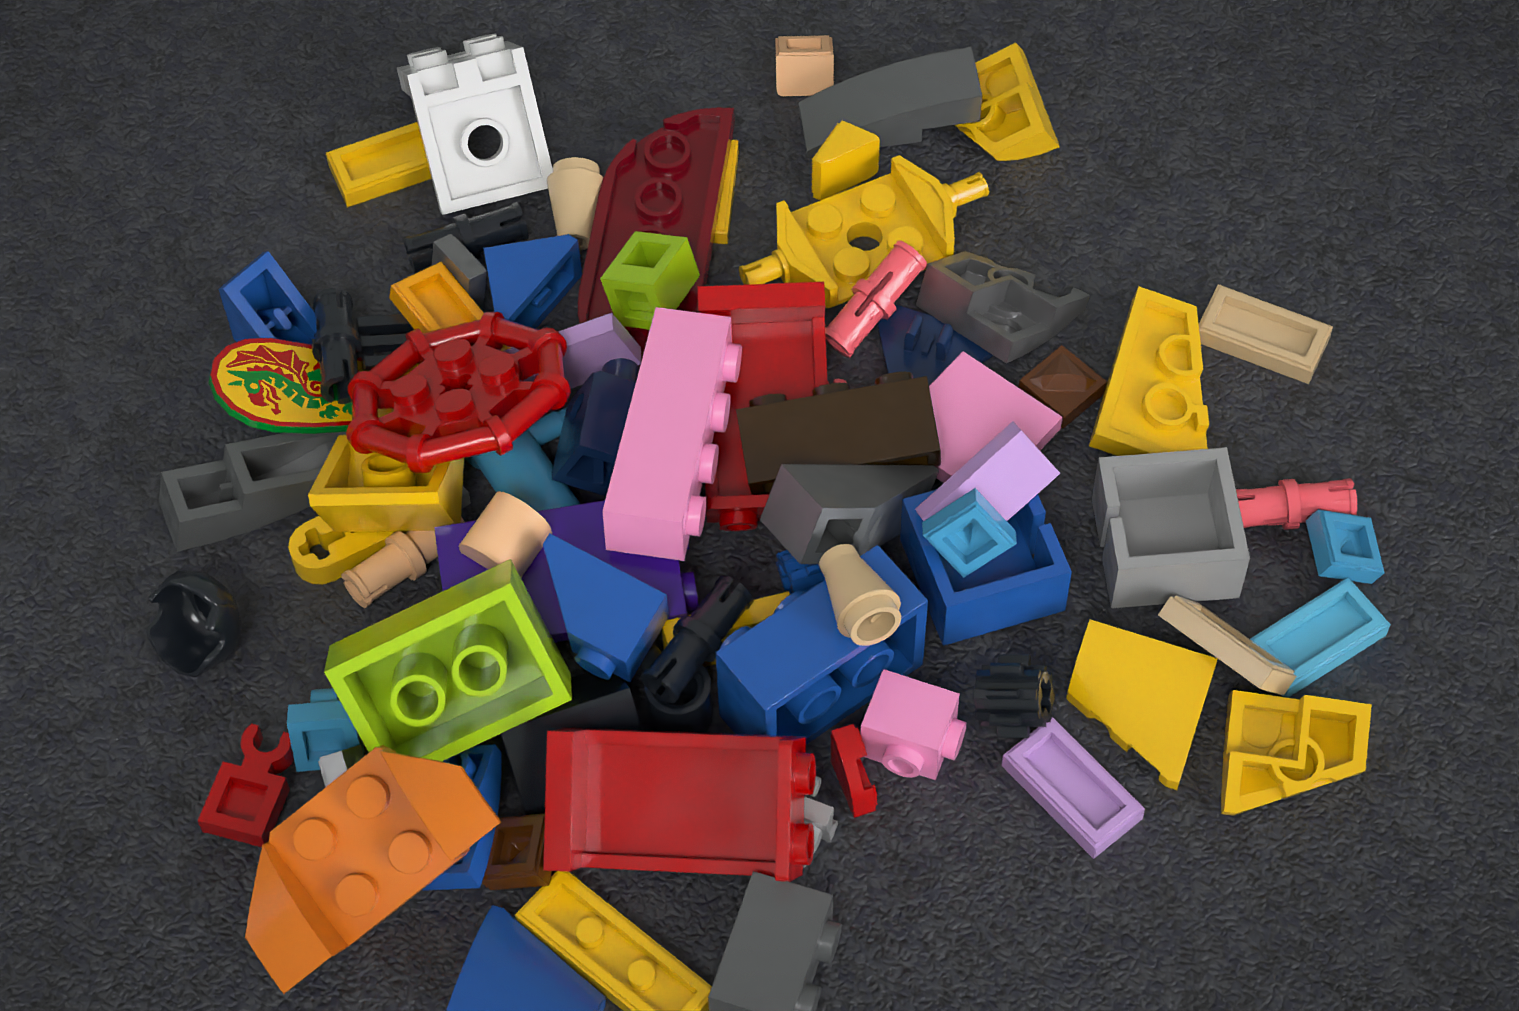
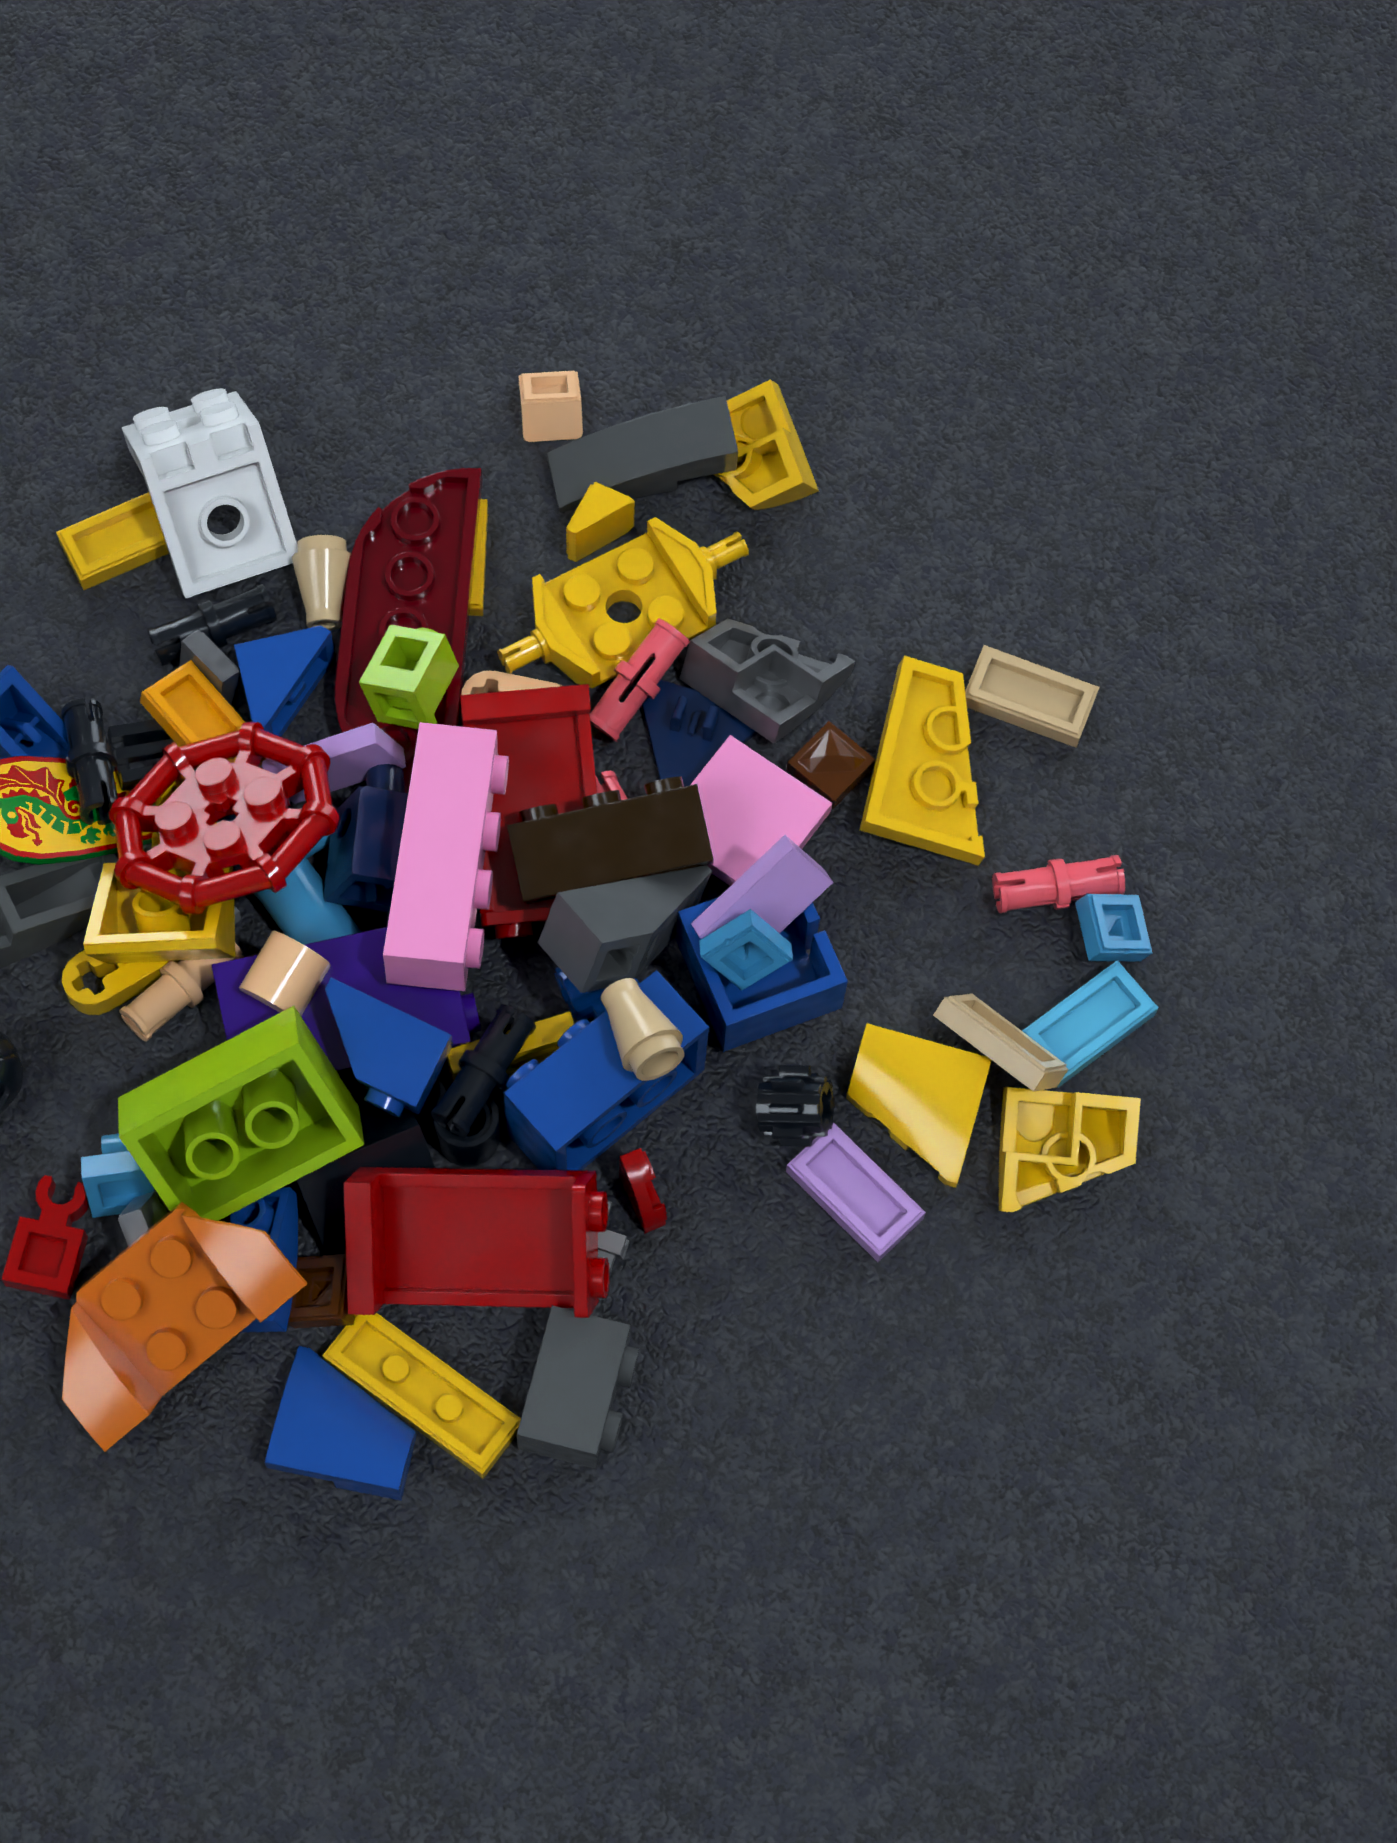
camera: 10 degrees left, 10 degrees up
bright pink brick [861,669,967,780] -> none
light grey piece [1092,447,1250,608] -> none

